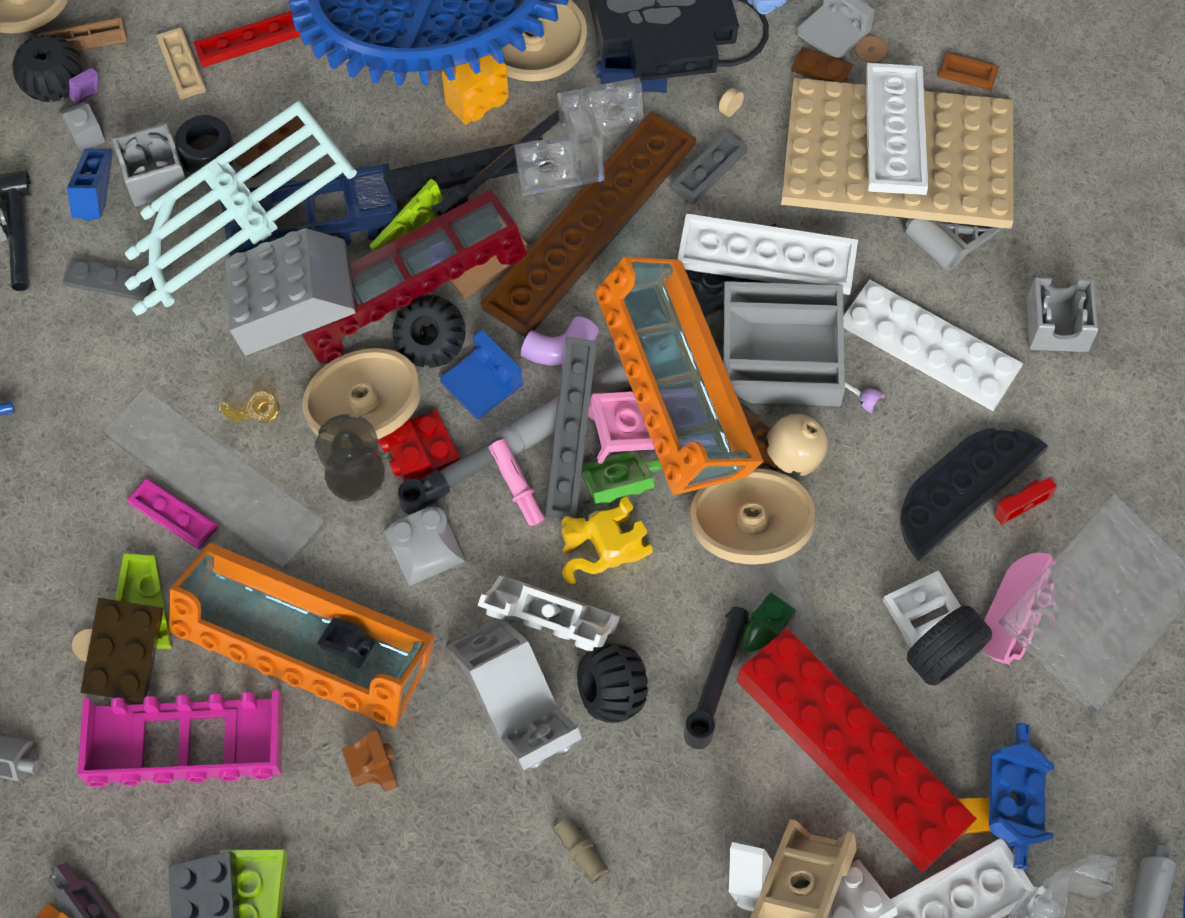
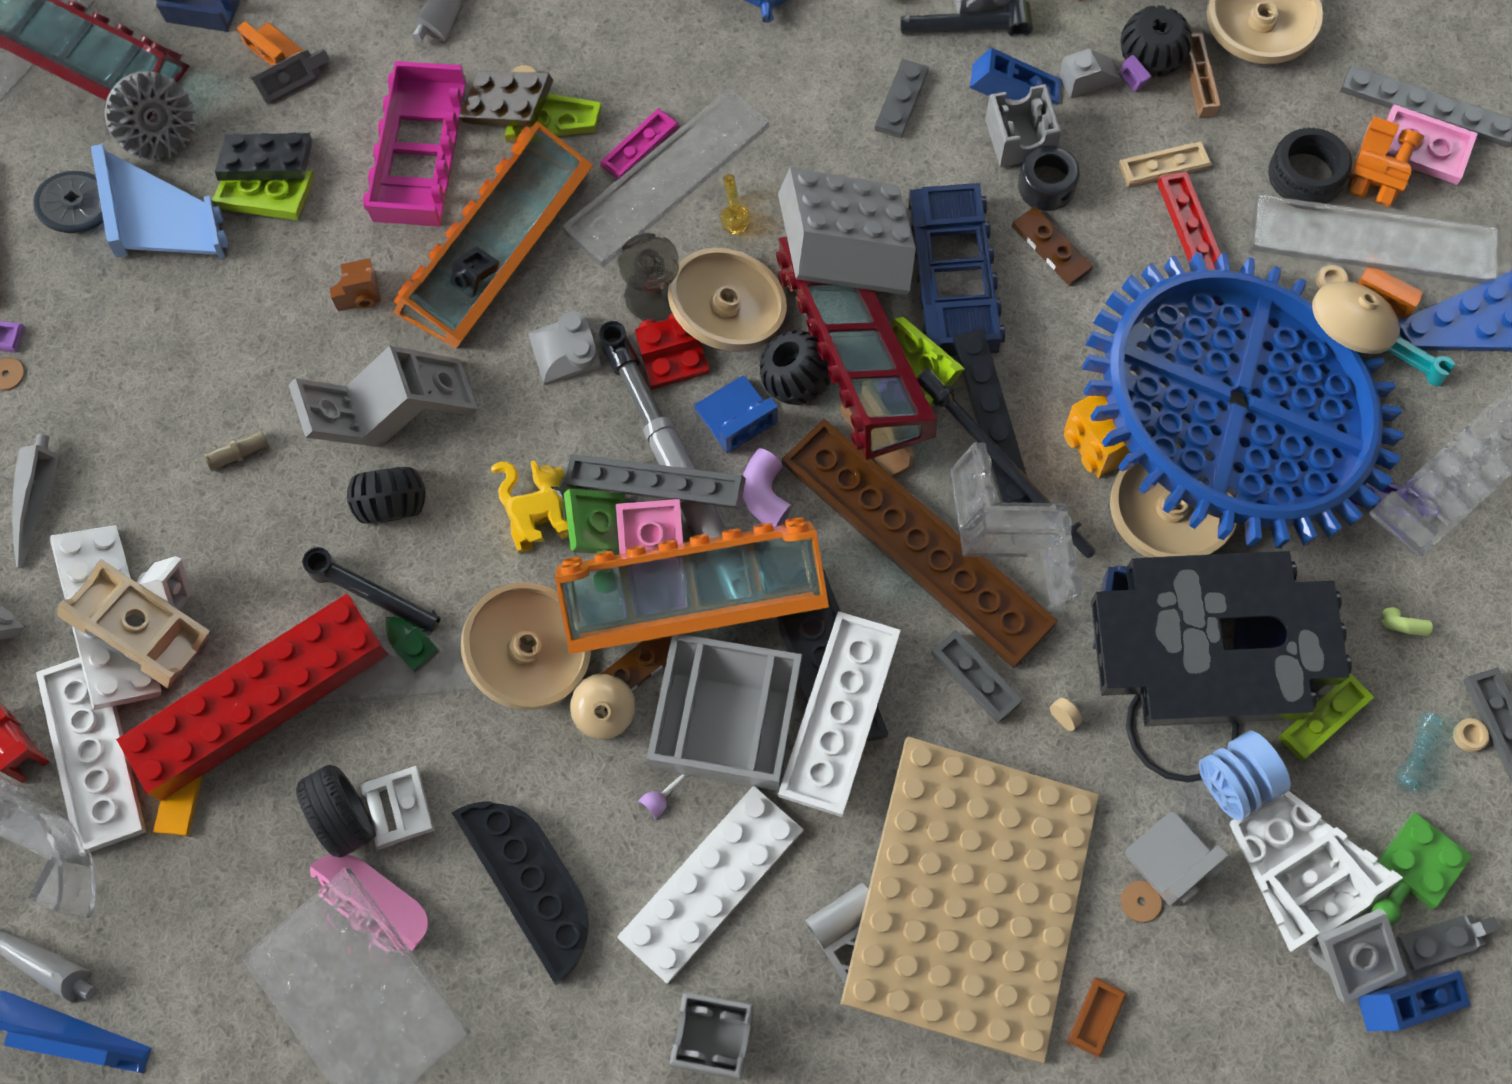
camera: 100 degrees right, 5 degrees up
light aqua piece [124,100,357,316] -> none
white bracket [478,576,620,651] -> none
bright pink axle [488,438,544,526] -> none
reddish brown plate [792,46,853,83] -> none
white plate [866,63,928,195] -> none
blue plate [989,723,1054,869] -> none
red plate [994,477,1057,525] -> none

